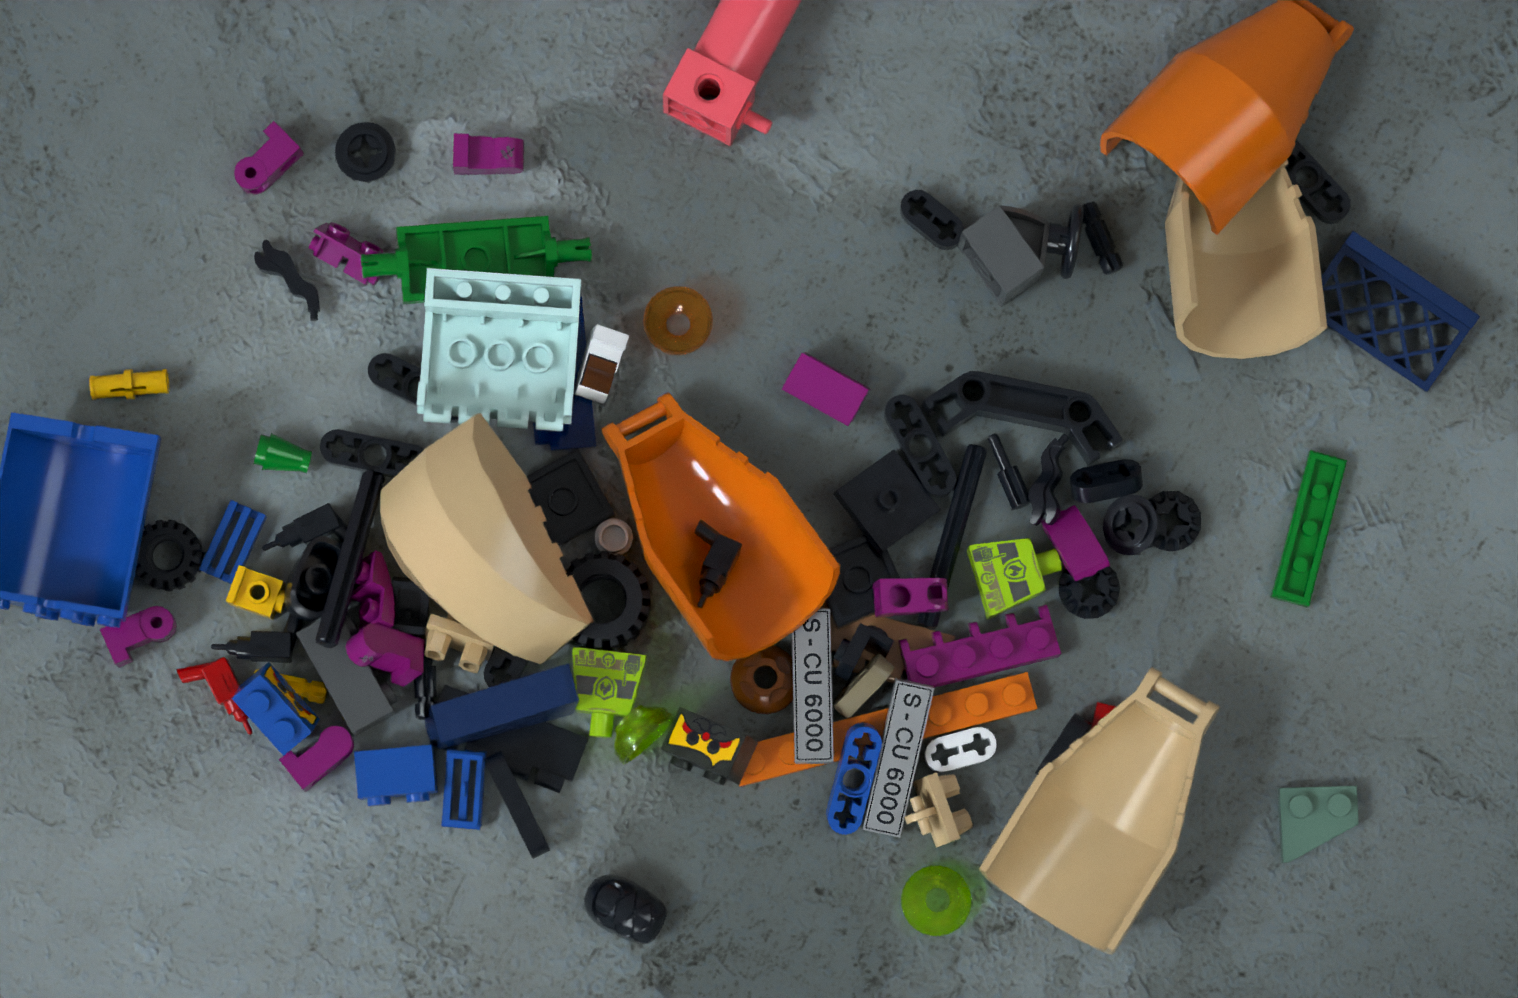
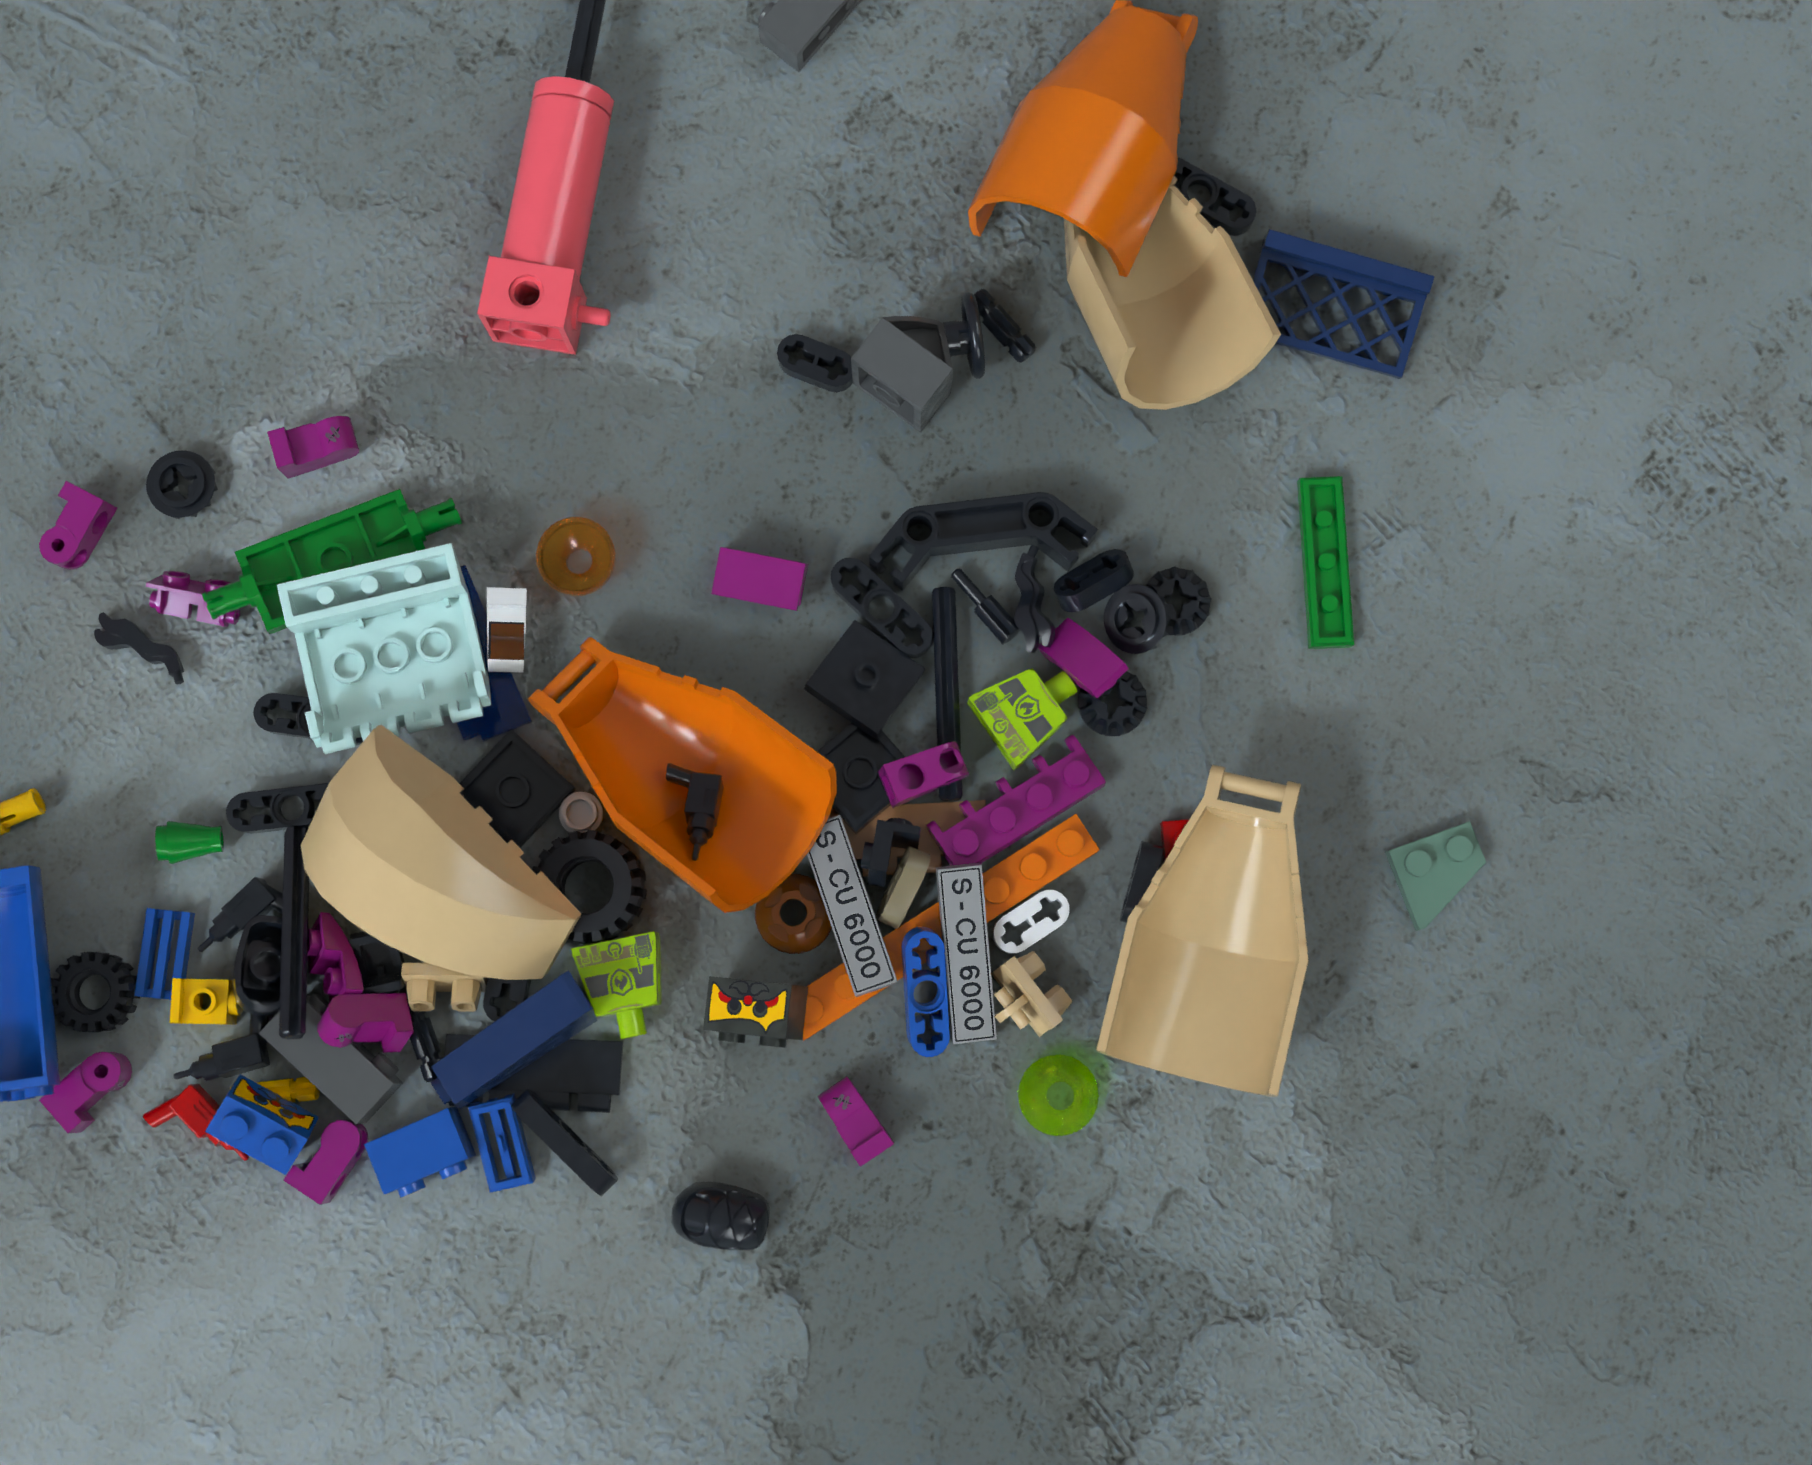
camera: 15 degrees left, 0 degrees up
clear neon green piece [614,705,675,765] -> none
none -> magenta leg [818,1076,895,1167]

